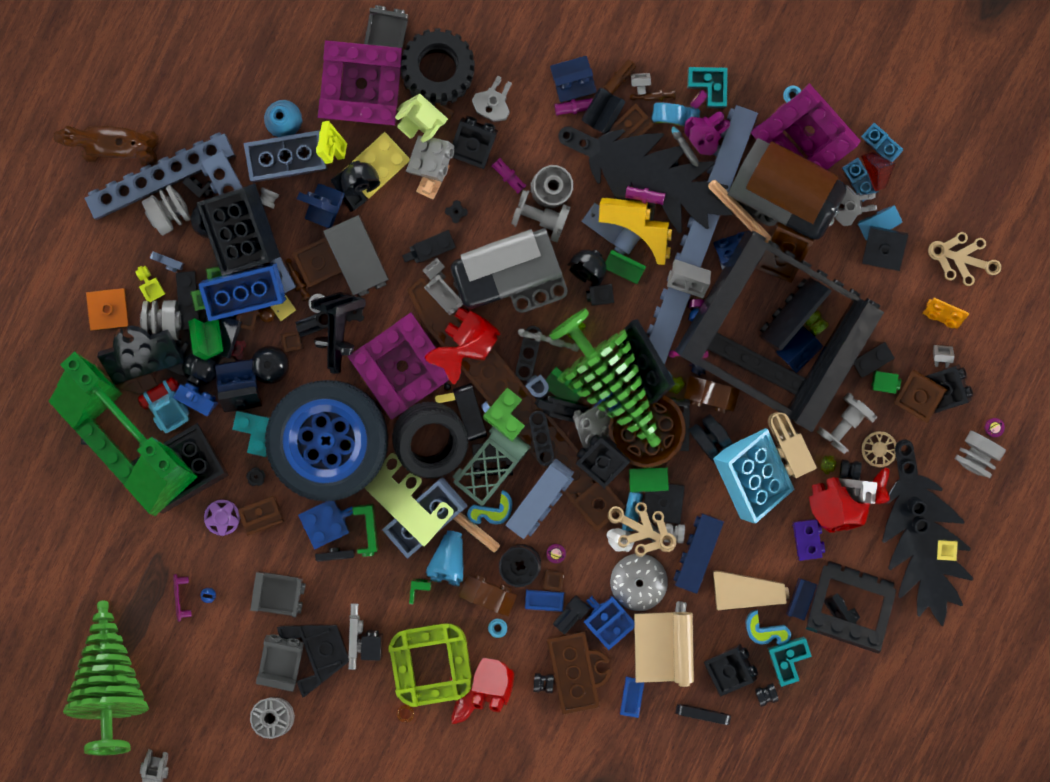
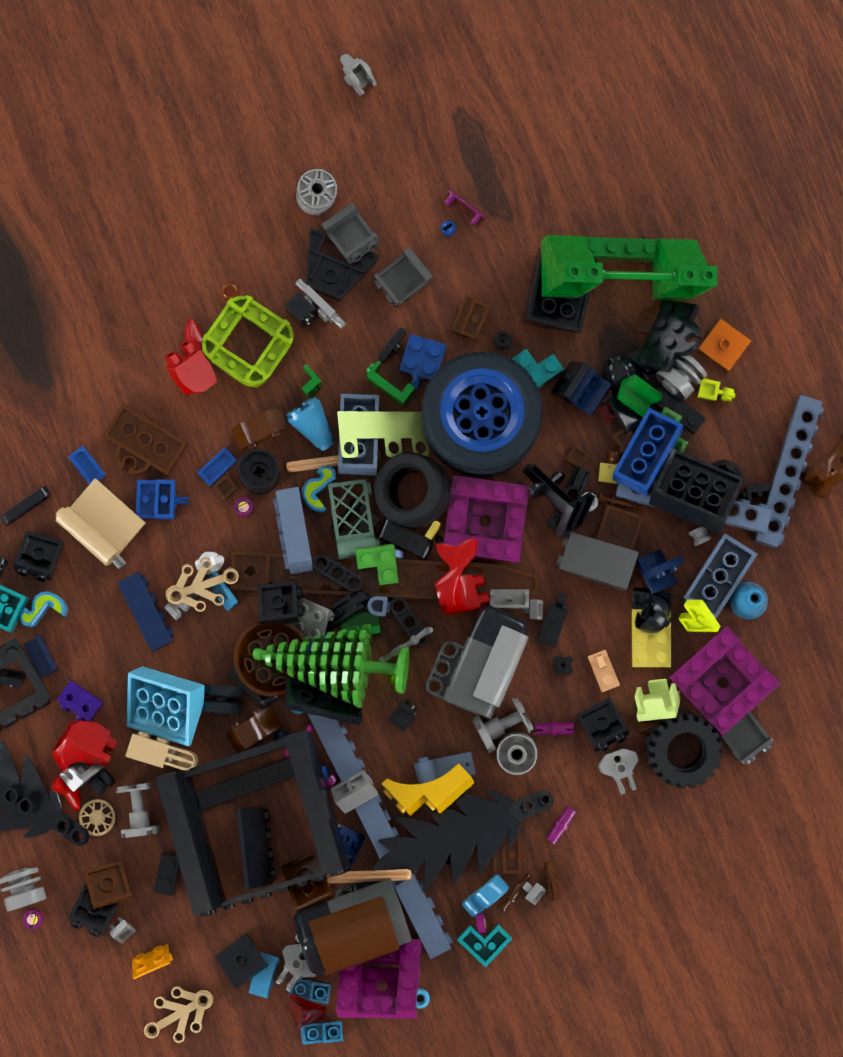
camera: 135 degrees right, 5 degrees down
bright green plant [63,600,149,755] -> none
medium azure piece [138,377,190,433] -> none
light grey wheel [142,185,191,236] -> none
sand blue plate [150,251,185,272] -> none
blue plate [173,383,219,416] -> none
medium lavender wheel [204,500,240,536] -> none
black cylinder [252,346,289,384] -> none
light grey plate [406,135,454,182] -> none
medium azure plate [488,619,507,638] -> none
black wheel [533,673,554,693] -> none
dark blue bracket [550,56,597,103] -> none
black piece [553,595,591,634] -> none
black cylinder [567,250,607,286] -> none
black panel [582,87,626,134] -> none
green panel [605,250,646,284] -> none
light grey dish [610,554,668,611] -> none
magenta pin [625,186,665,205] -> none
green panel [629,468,669,493] -> none
black plate [643,484,685,524] -> none
clear neon green plate [669,376,685,395] -> none
dark grey piece [671,127,699,167] -> none
magenta hinge [684,111,730,155] -> none
tan slope [713,570,789,610] -> none
dark blue panel [775,326,824,373] -> none
clear neon green wheel [805,310,829,336] -> none
clear neon green plate [820,455,836,475] -> none
green brick [871,371,901,394] -> none

